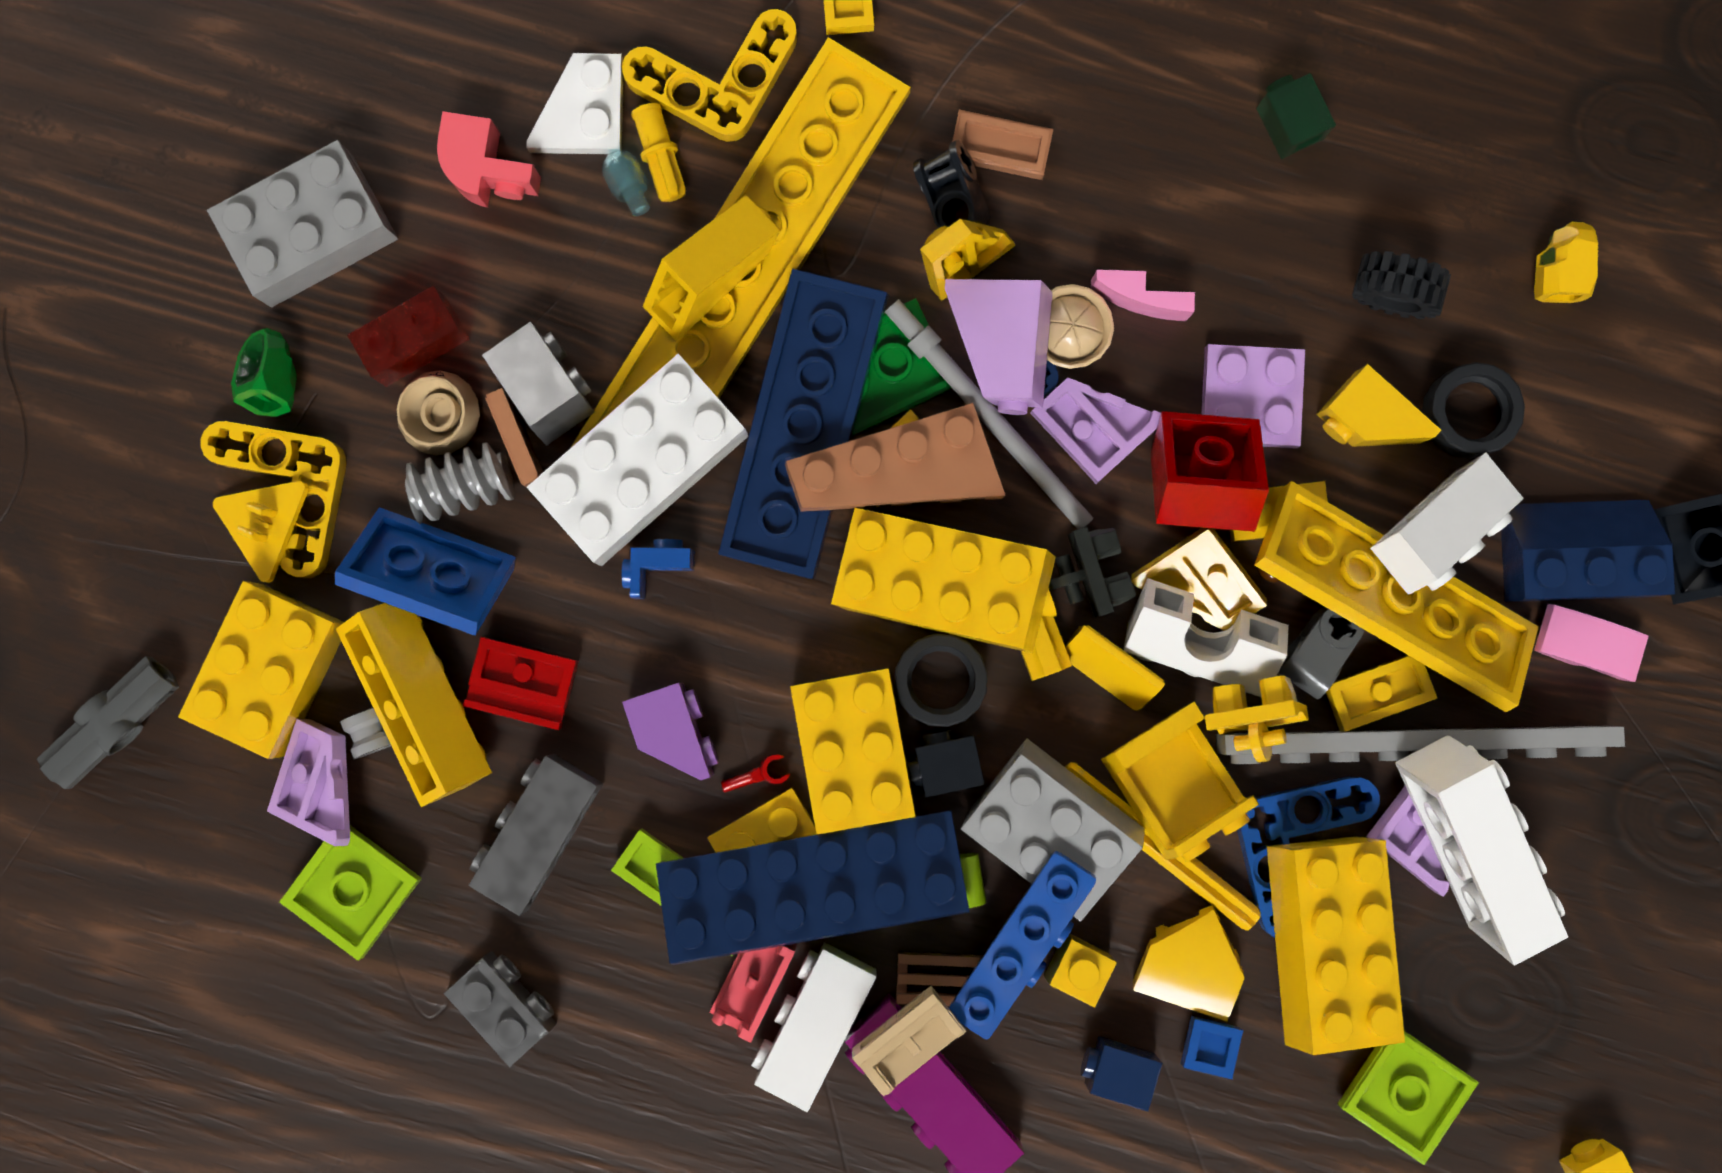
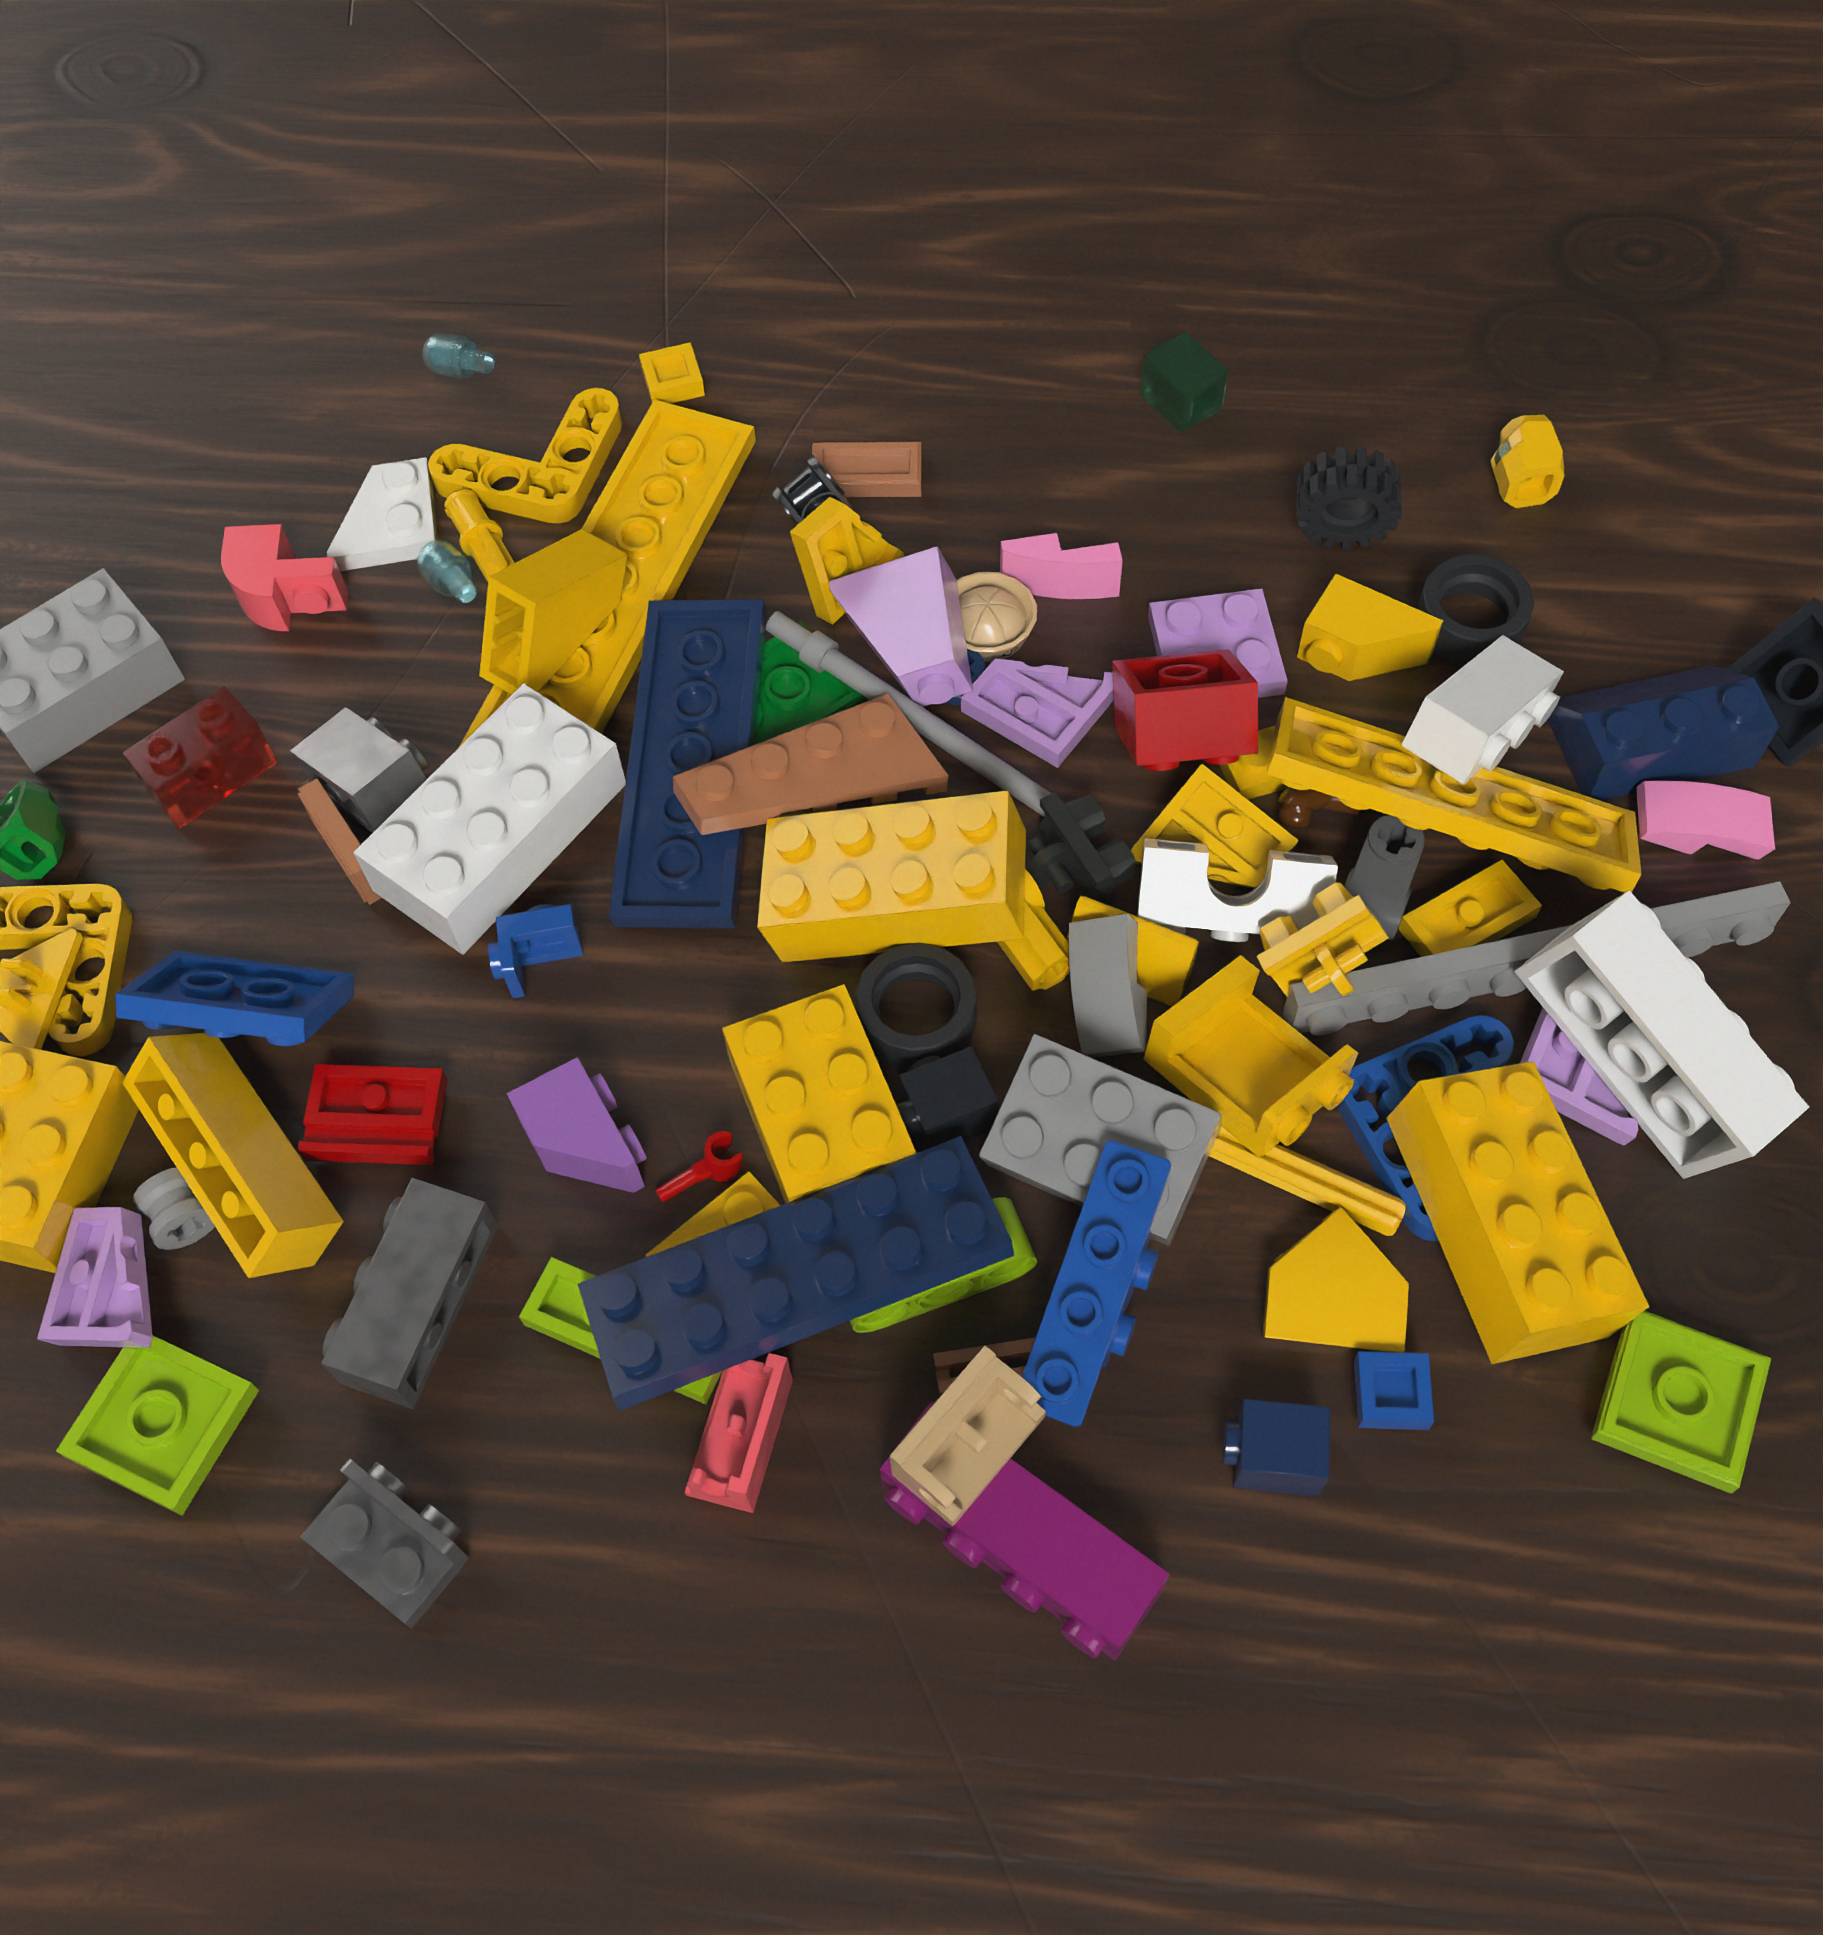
camera: 10 degrees left, 25 degrees down
tan hat [396,370,480,456] -> none
light grey piece [405,442,515,524] -> none
white brick [751,942,877,1112] -> none
yellow brick [1044,934,1117,1008] -> none
none -> light grey slope [1069,914,1147,1058]

